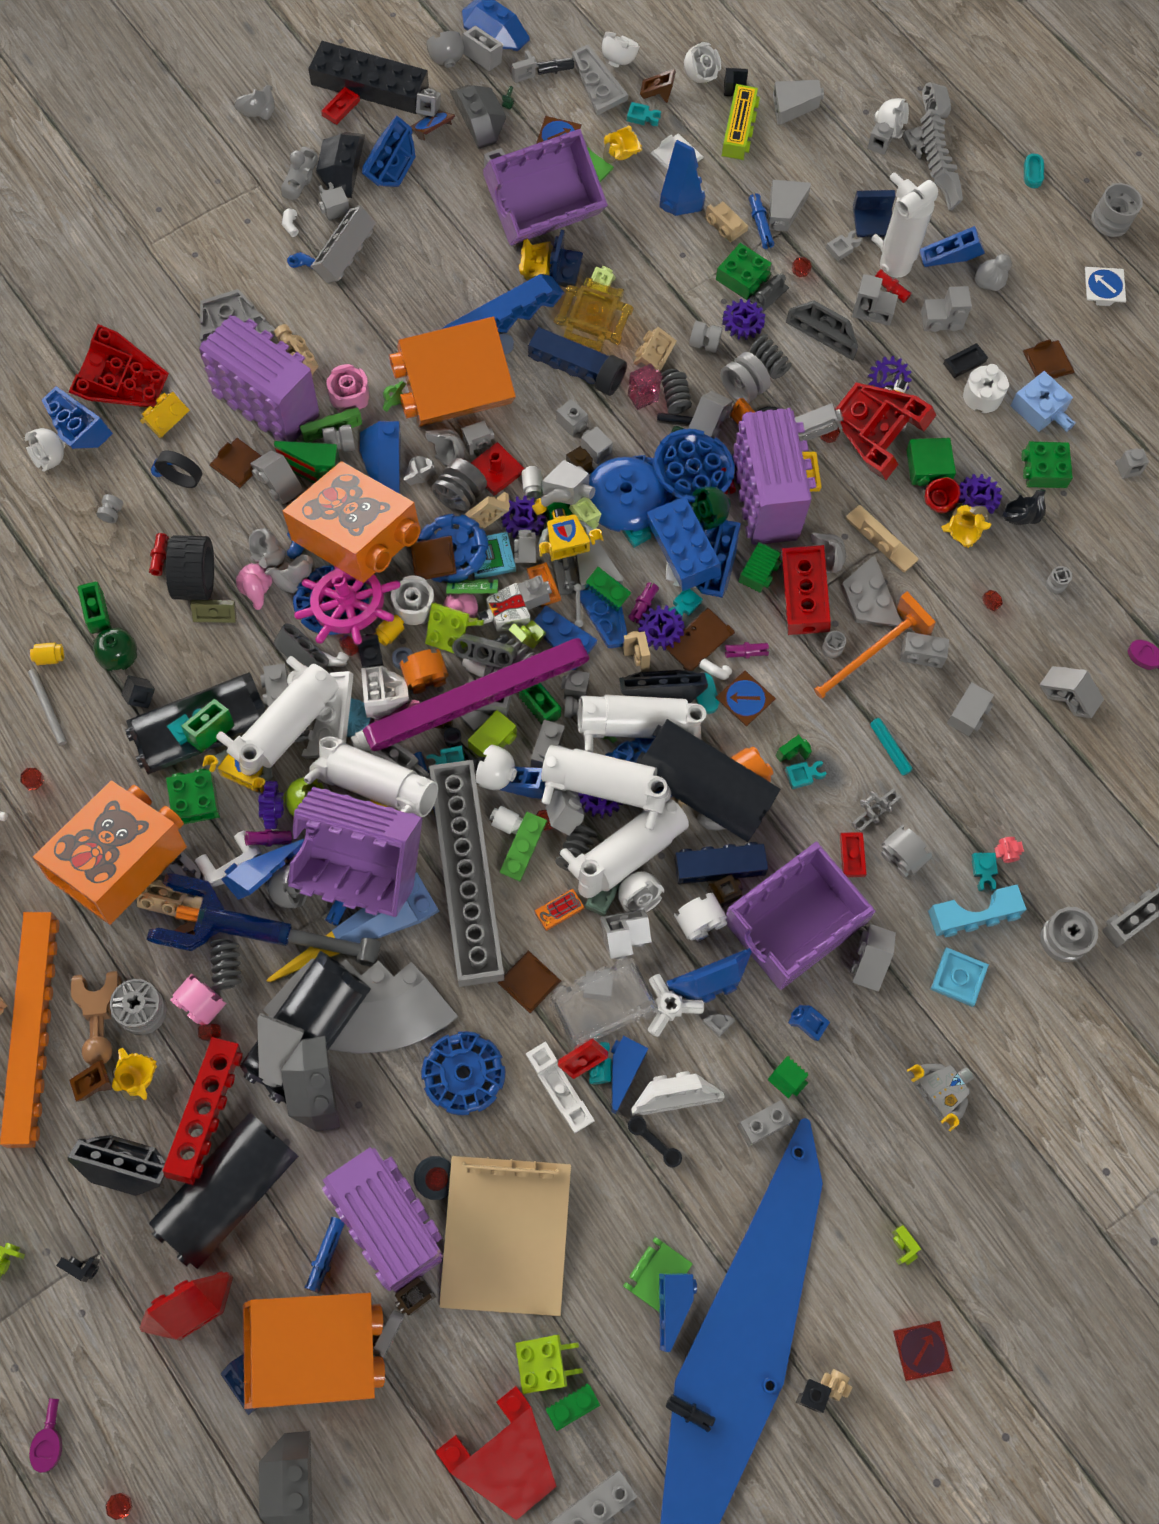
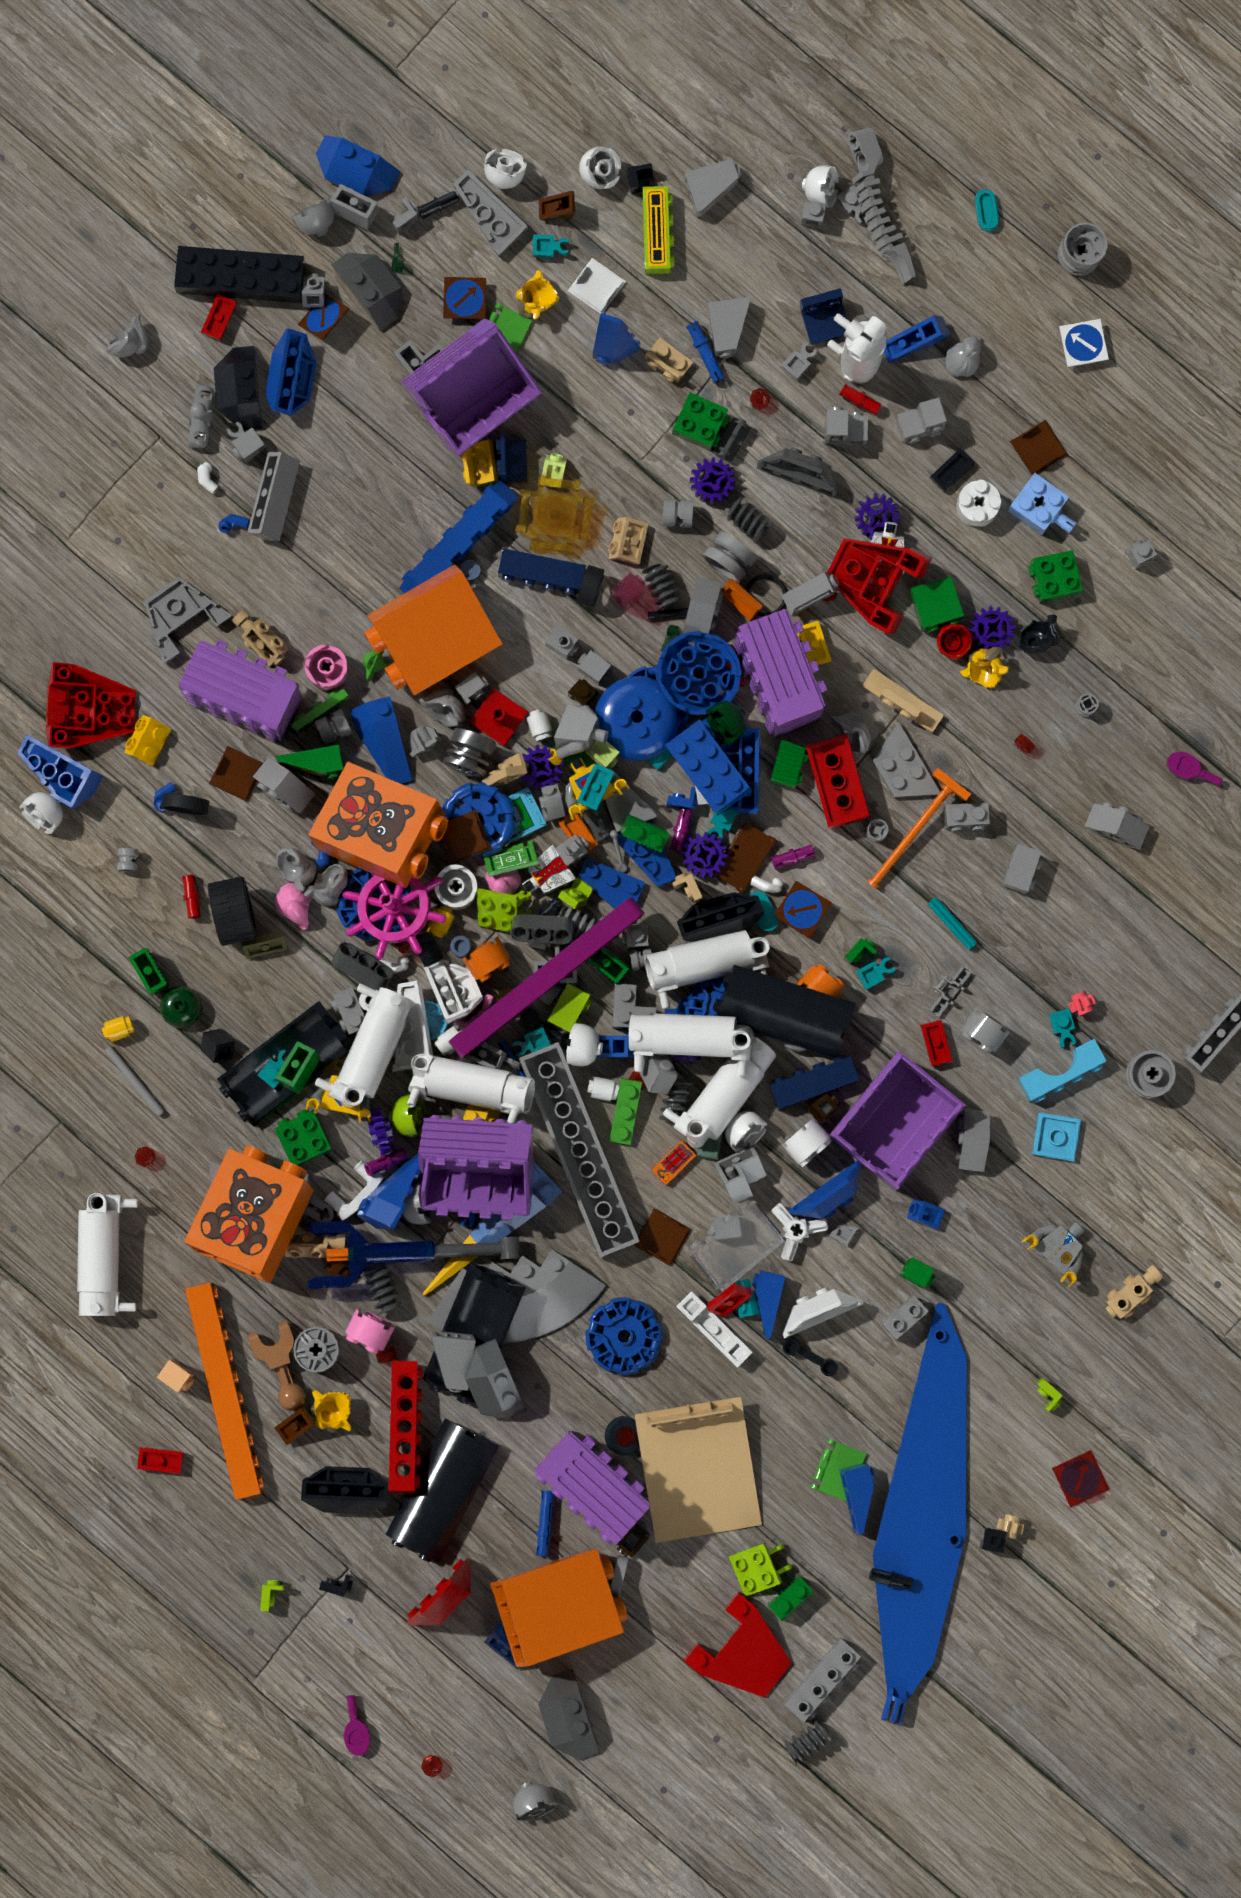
camera: 15 degrees left, 15 degrees up
none -> teal plate [577,763,614,811]
none -> blue bracket [666,787,698,811]
none -> tan brick [1105,1265,1164,1319]

